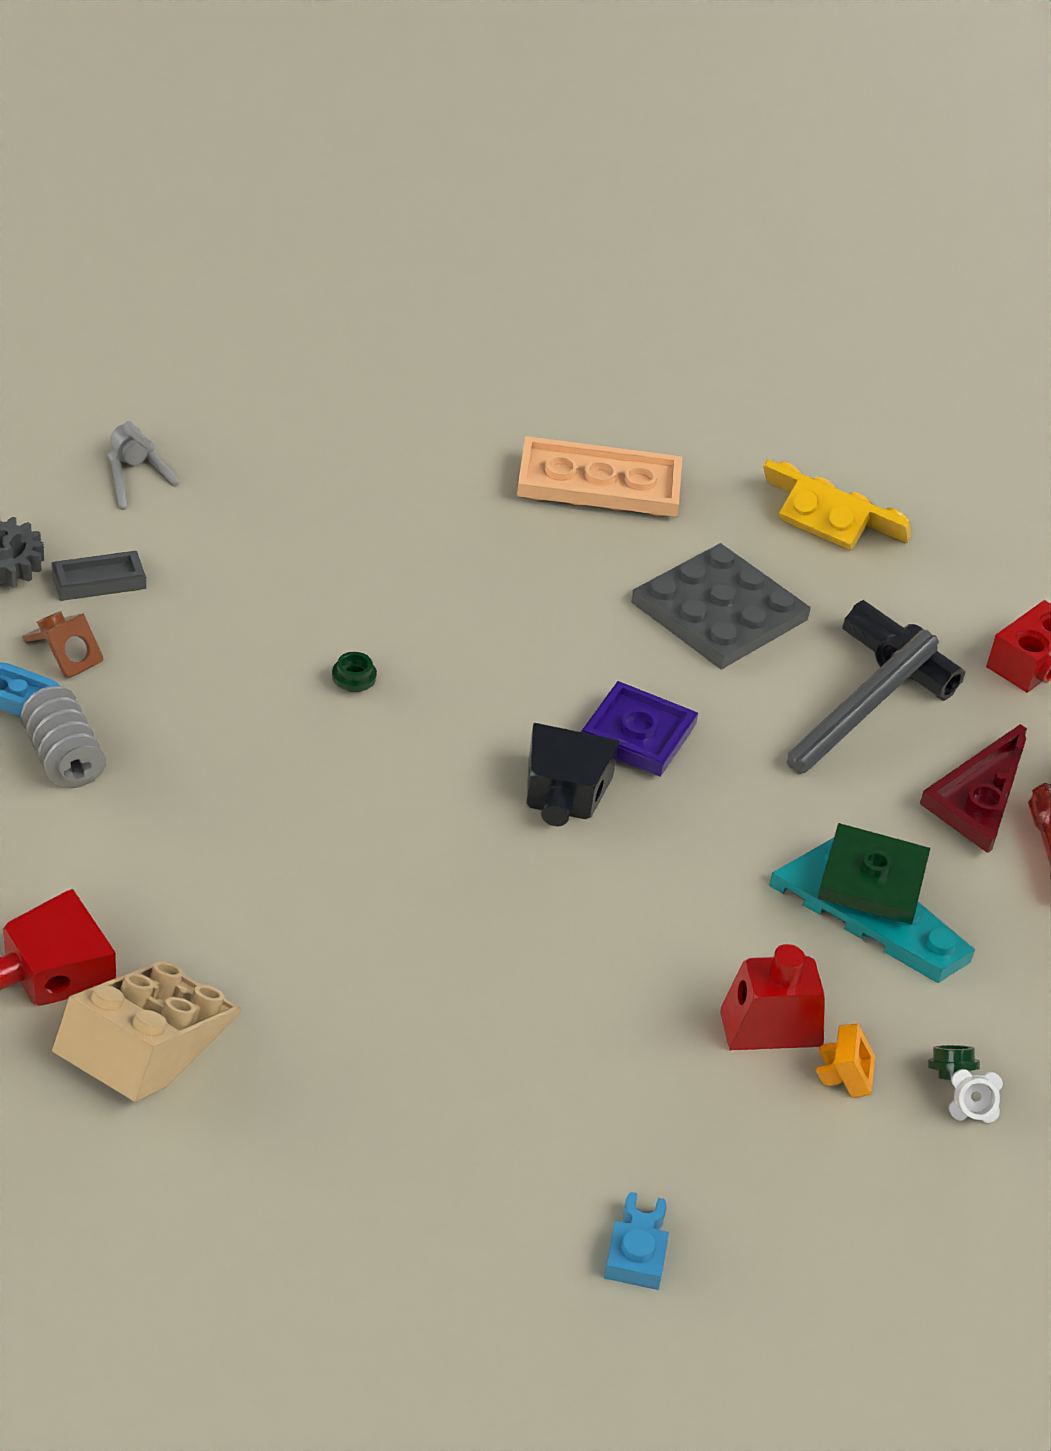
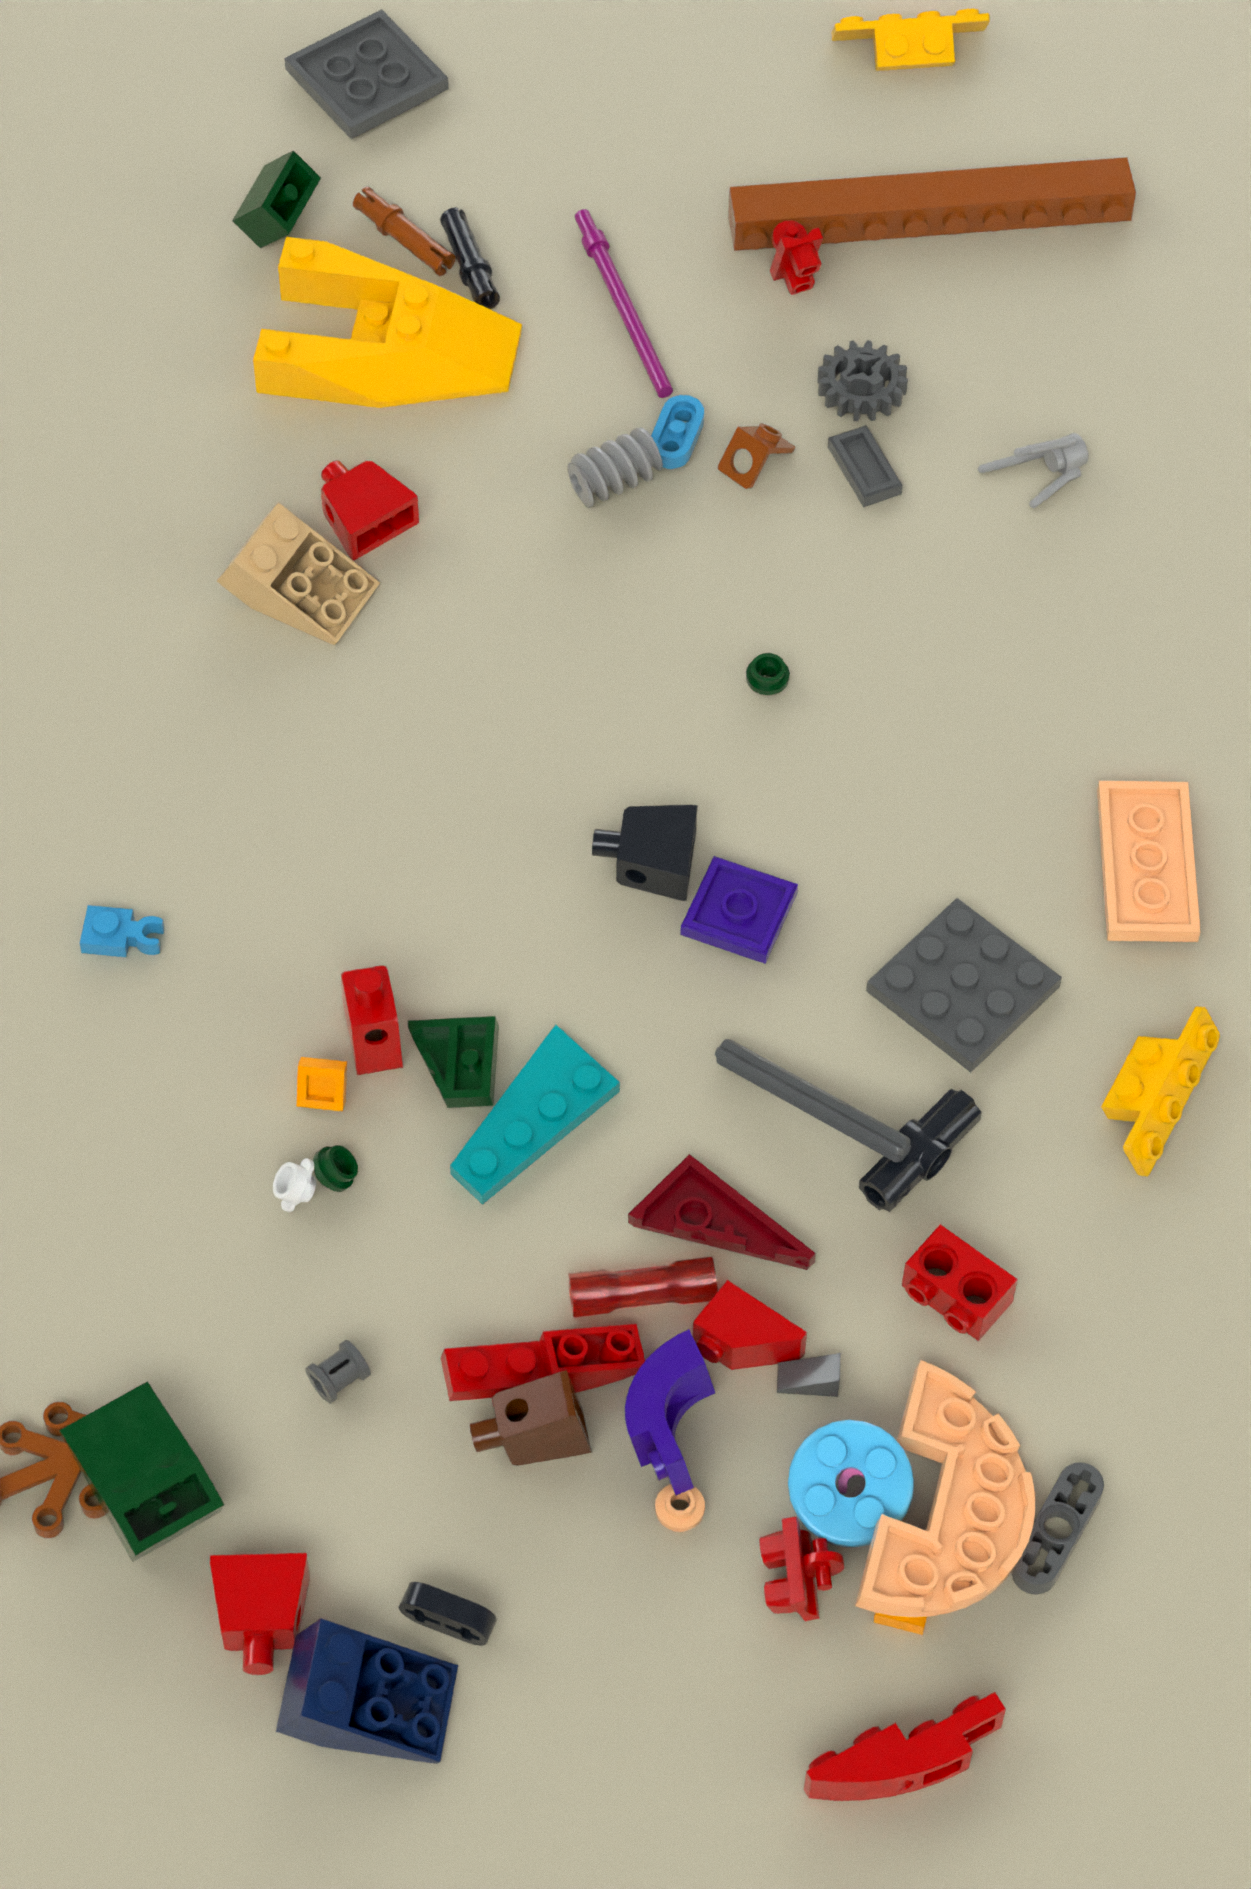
camera: 90 degrees right, 15 degrees up
dark green plate [817,823,930,925] -> none
none -> dark green wing [407,1016,499,1108]

